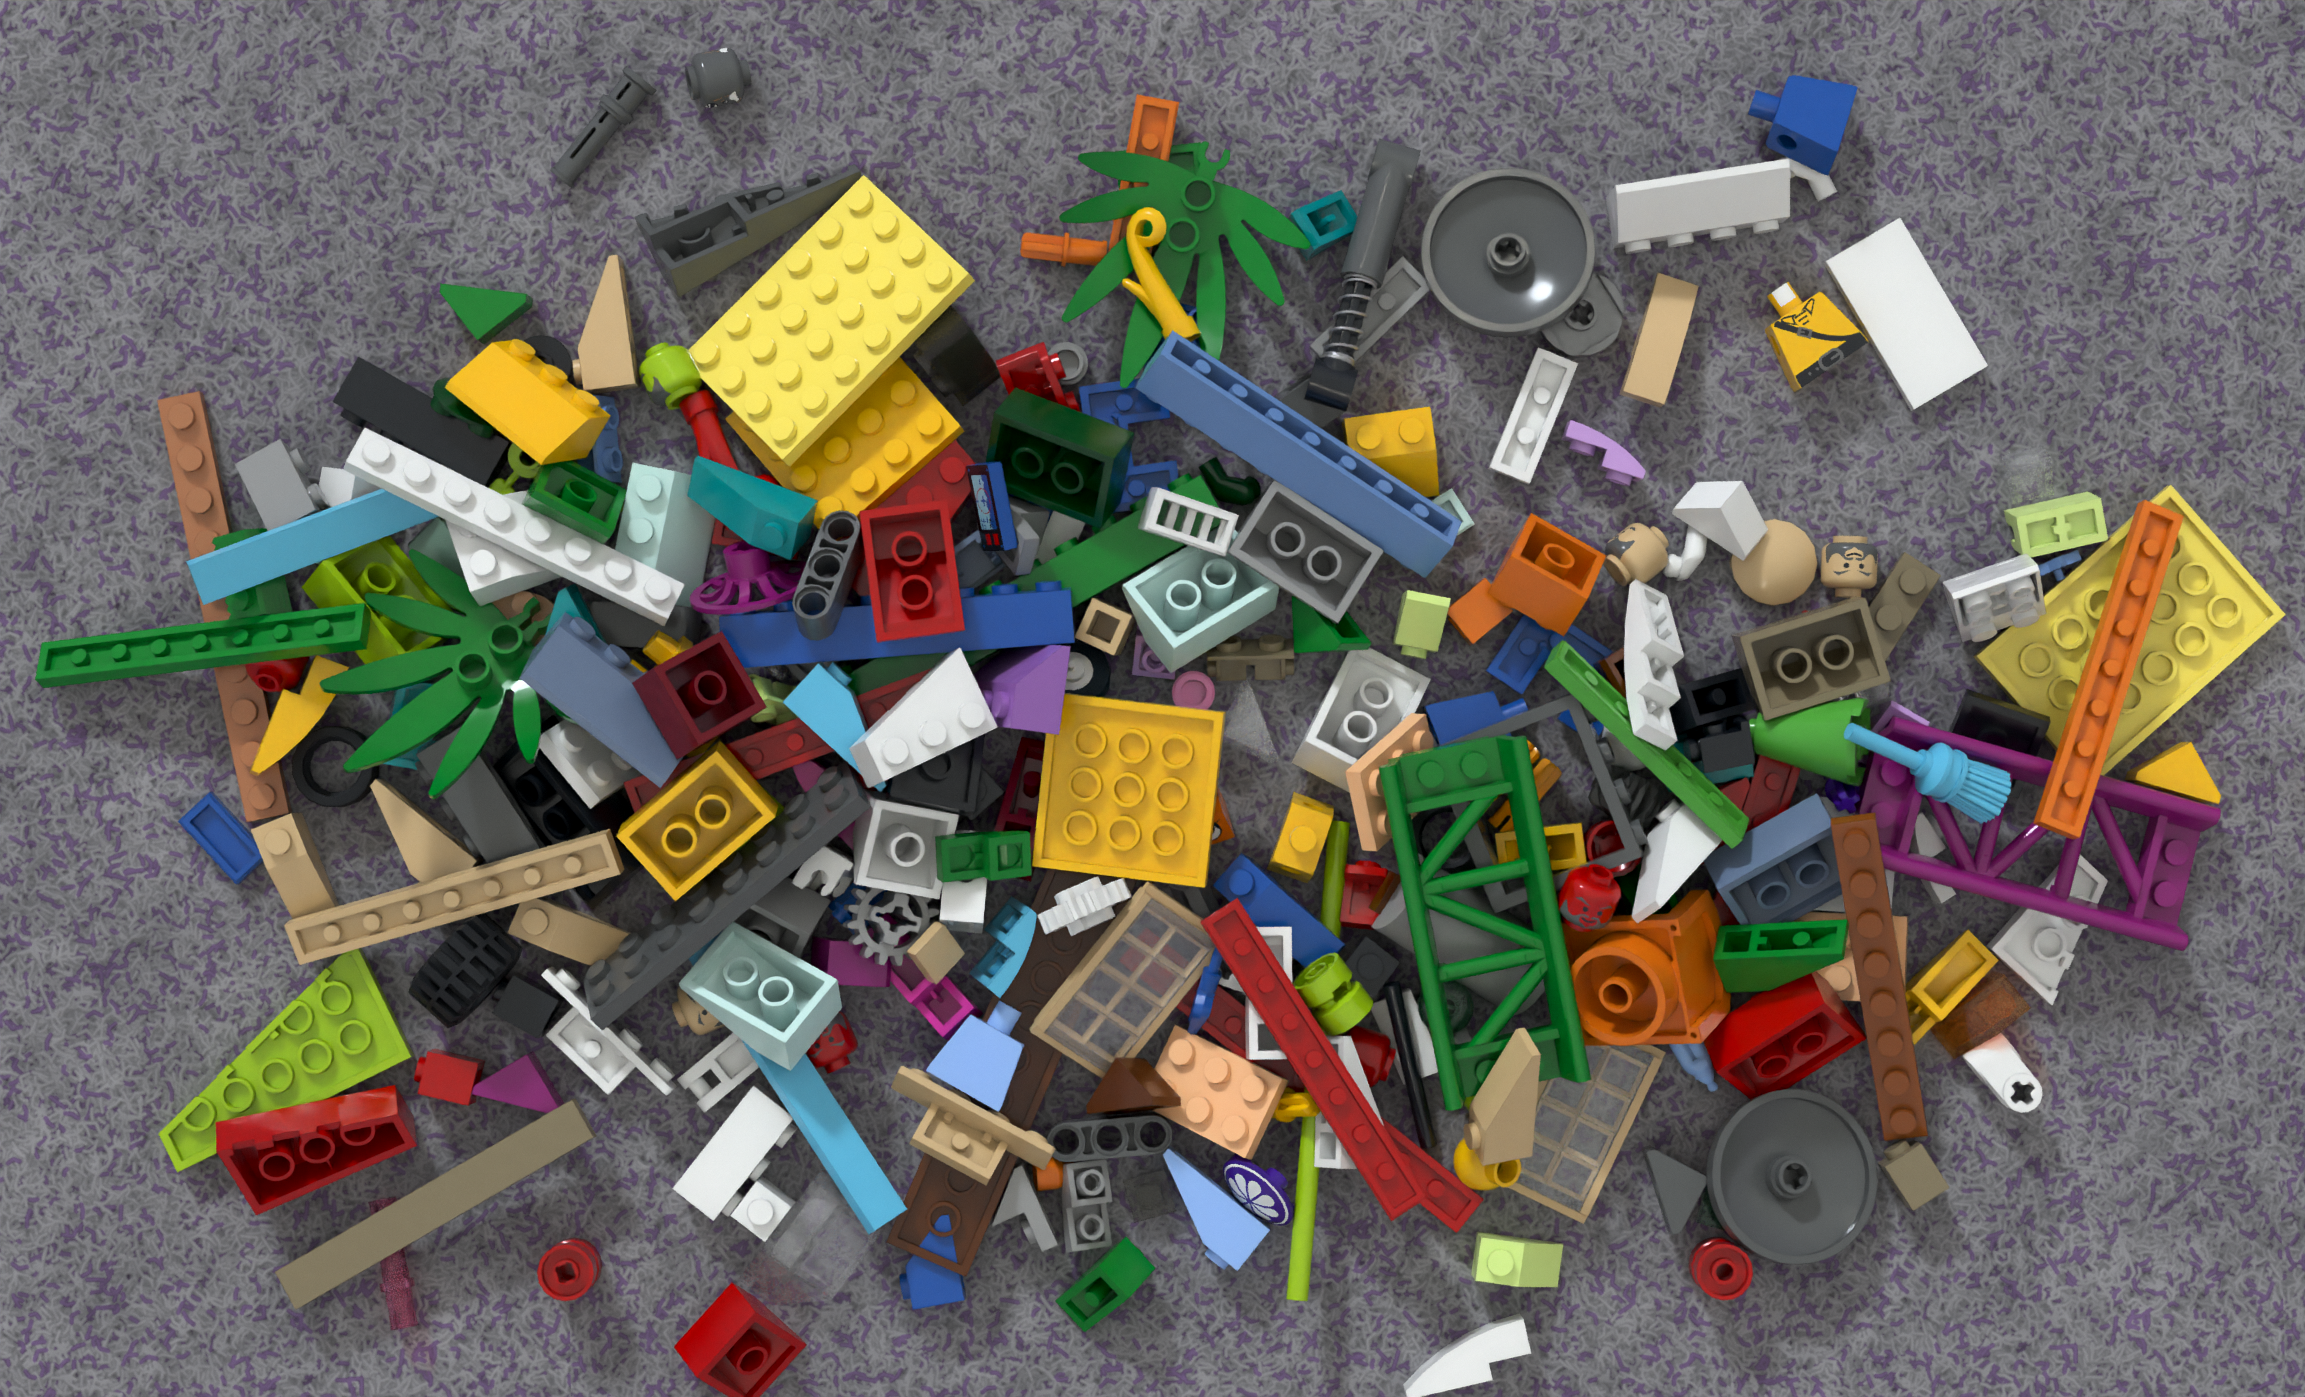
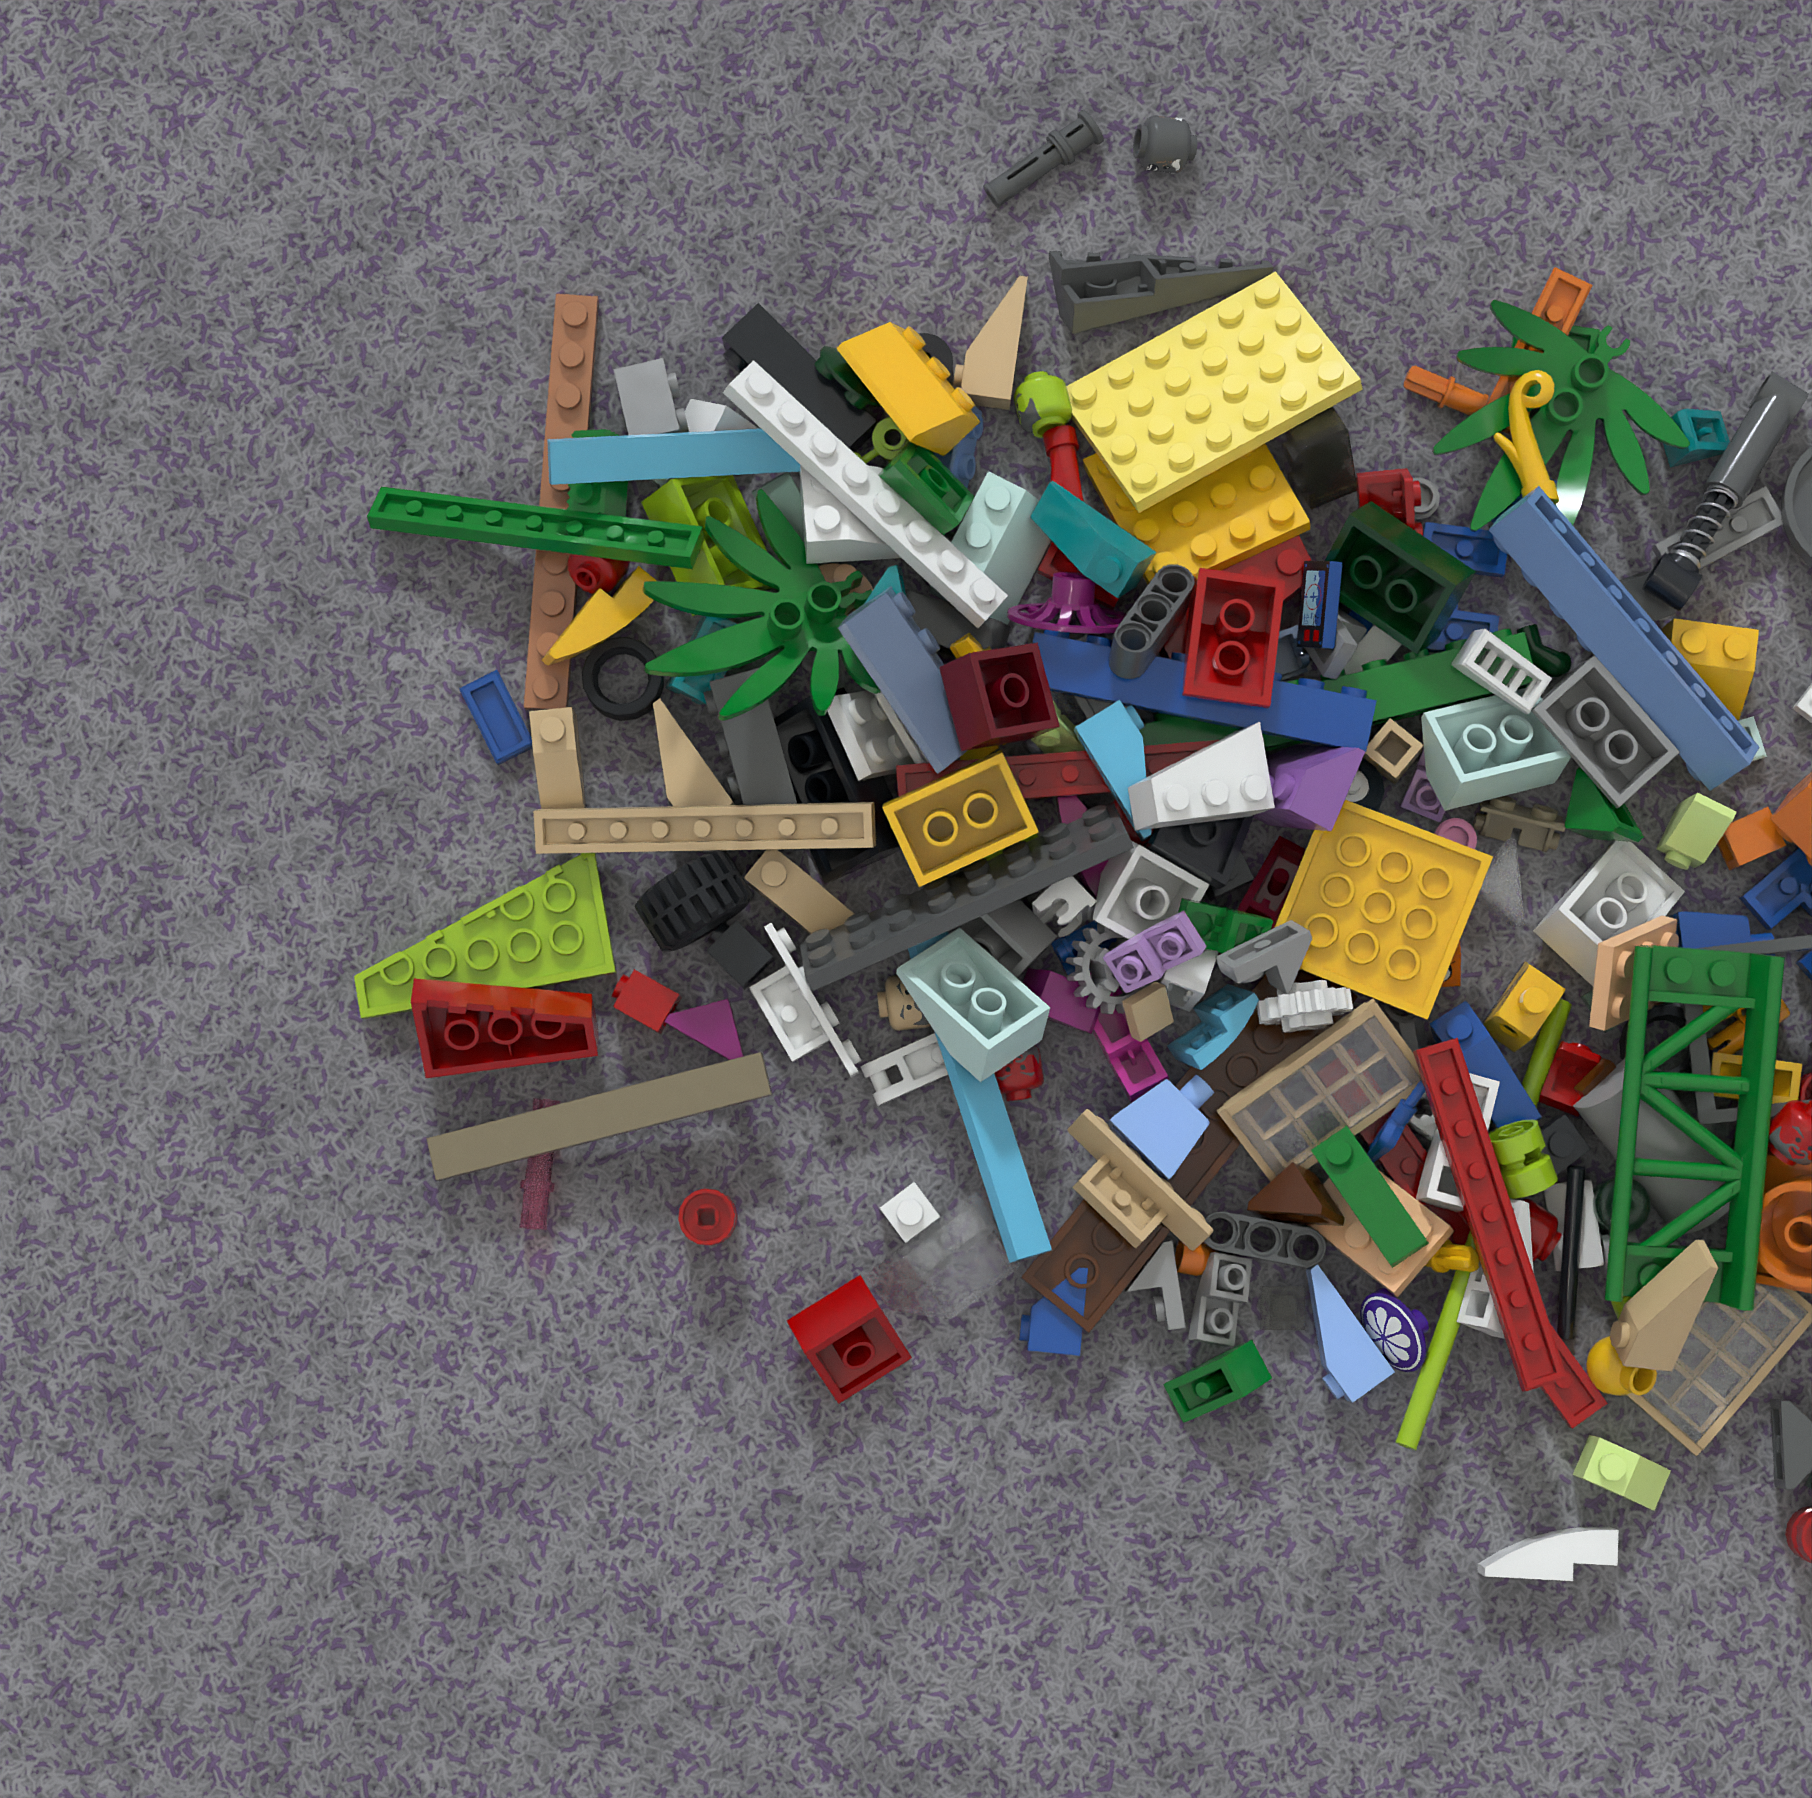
camera: 20 degrees right, 5 degrees down
green slope [439,283,533,344] -> none
white brick [672,1082,798,1221] -> none
none -> lavender slope [1103,911,1207,993]
none -> light grey slope [1216,920,1312,994]
none -> green slope [1311,1126,1429,1268]

